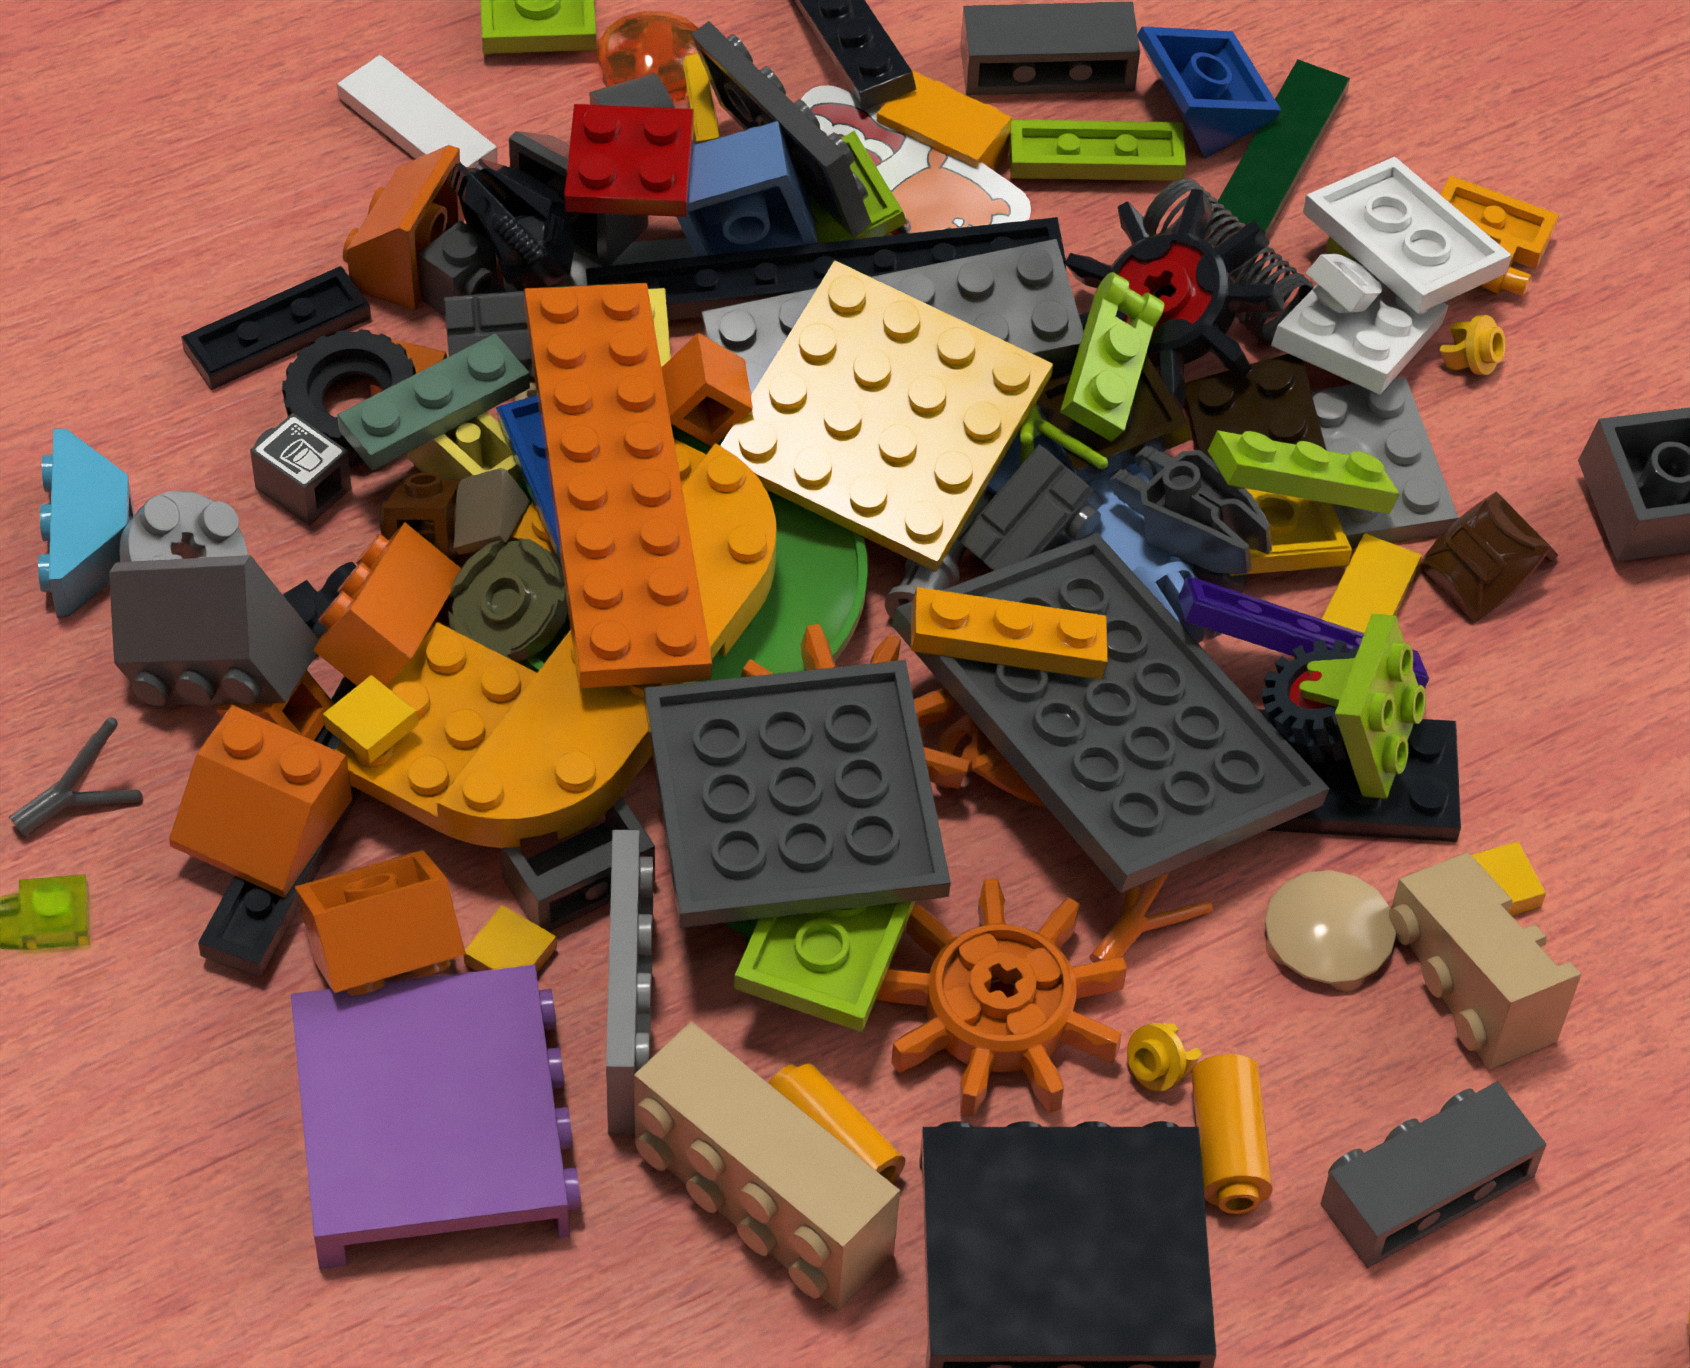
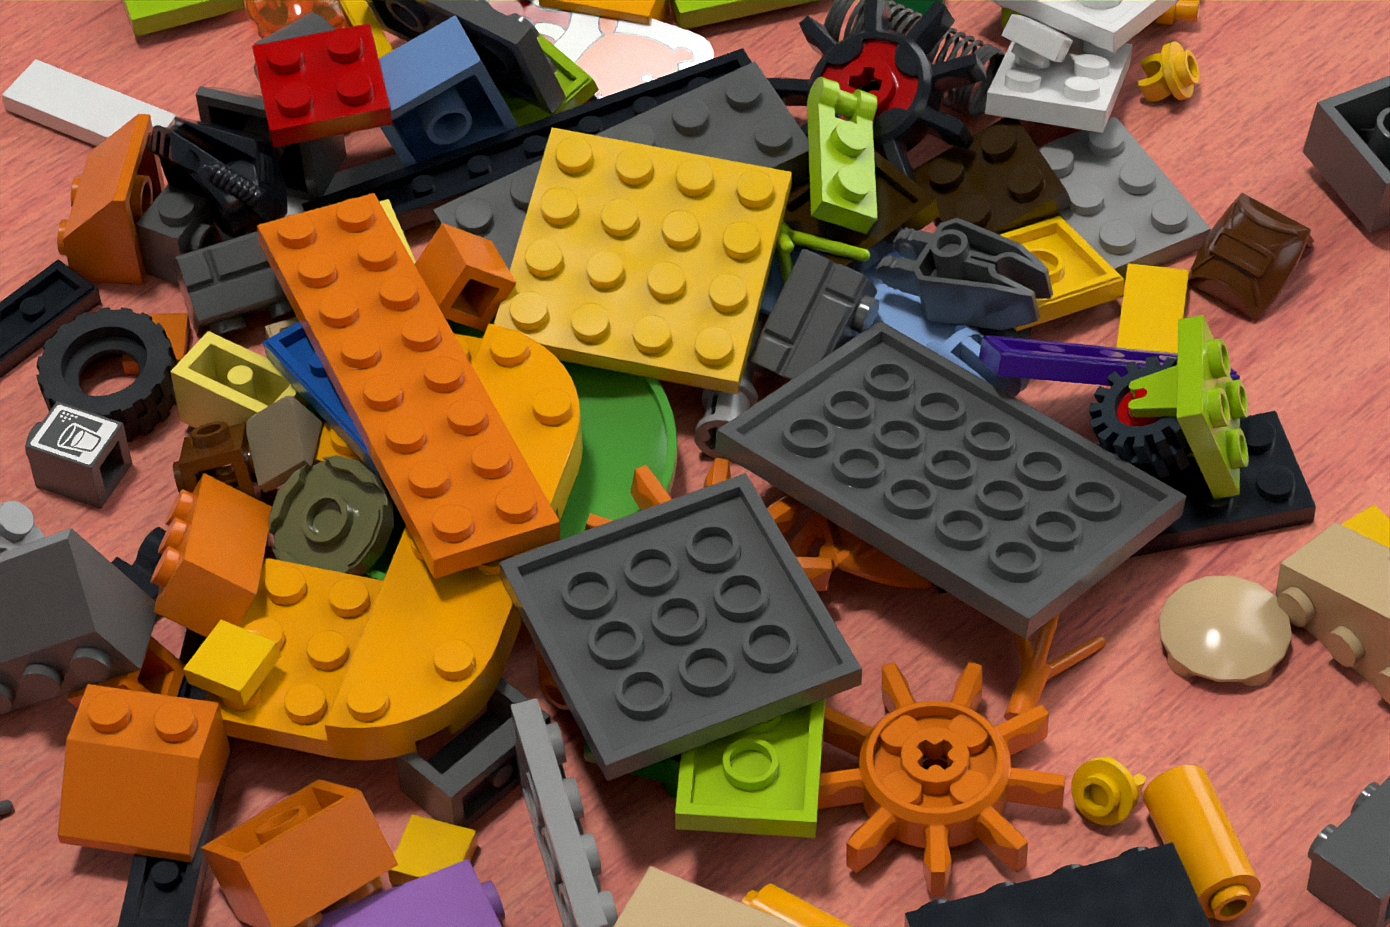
camera: 10 degrees left, 5 degrees down
sand green plate [337,333,530,471] -> none
light orange plate [911,587,1108,680] -> none
lime plate [1208,430,1400,514] -> none

